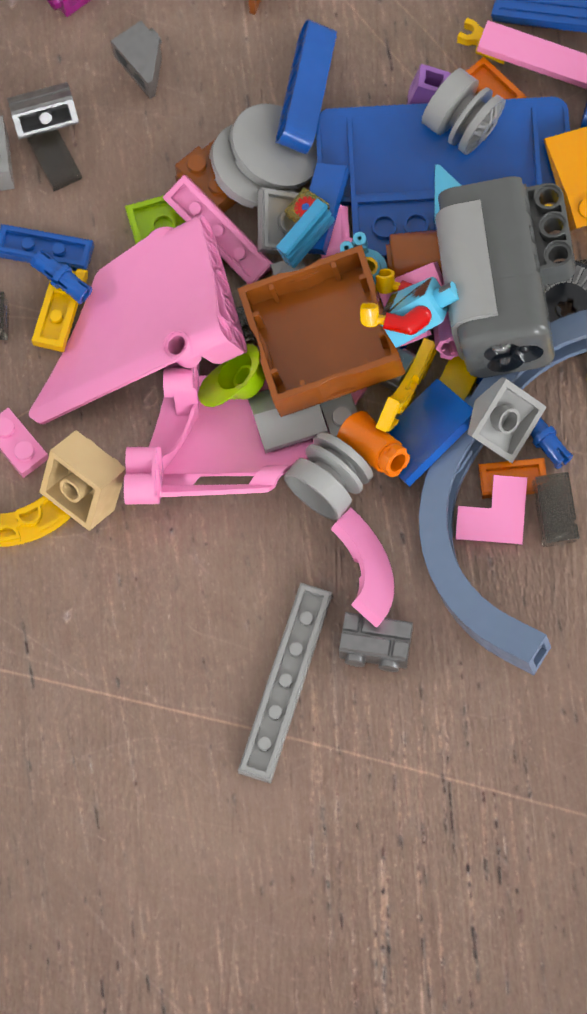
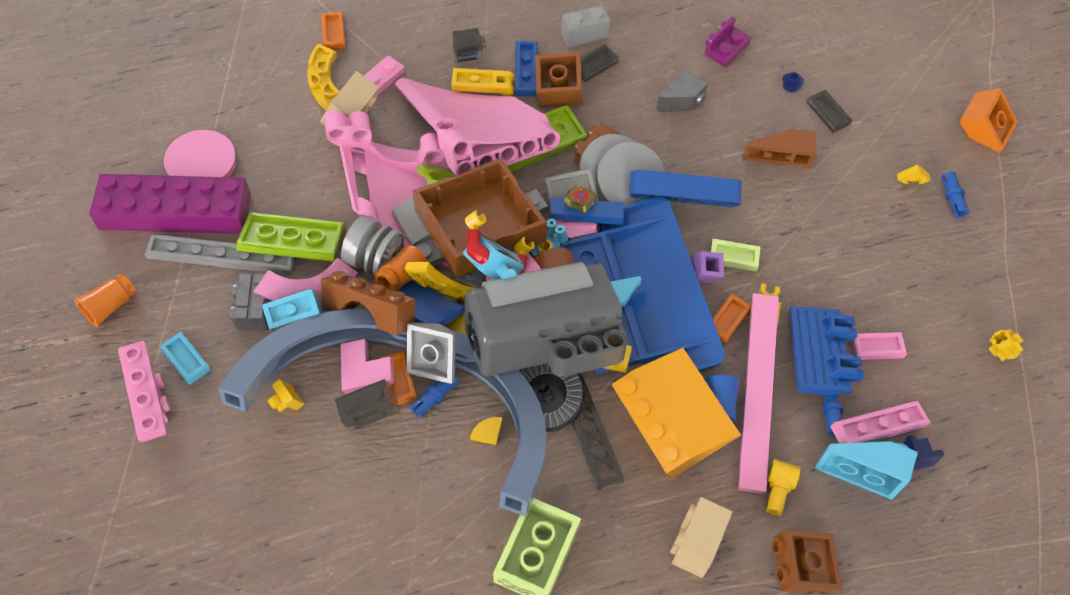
camera: 70 degrees right, 10 degrees down
flat silver brick [7,82,79,139] -> none
blue pin [30,249,93,304] -> none
bright pink tile [163,175,274,284] -> none
dark azure tile [276,199,335,269] -> none
light grey wheel [422,68,506,155] -> none
none -> orange plant [74,273,137,327]
none -> magenta brick [89,174,251,234]
none -> bright pink bracket [118,341,171,442]
none -> medium azure tile [159,332,211,385]
none -> bright pink tile [164,130,236,177]
none -> lime tile [236,212,345,262]
none -> medium azure panel [262,289,324,331]
none -> yellow tile [268,379,305,412]
none -> dark orange arch [321,271,415,336]
none -> dark orange brick [536,52,583,107]
none -> yellowish green tile [710,239,760,272]

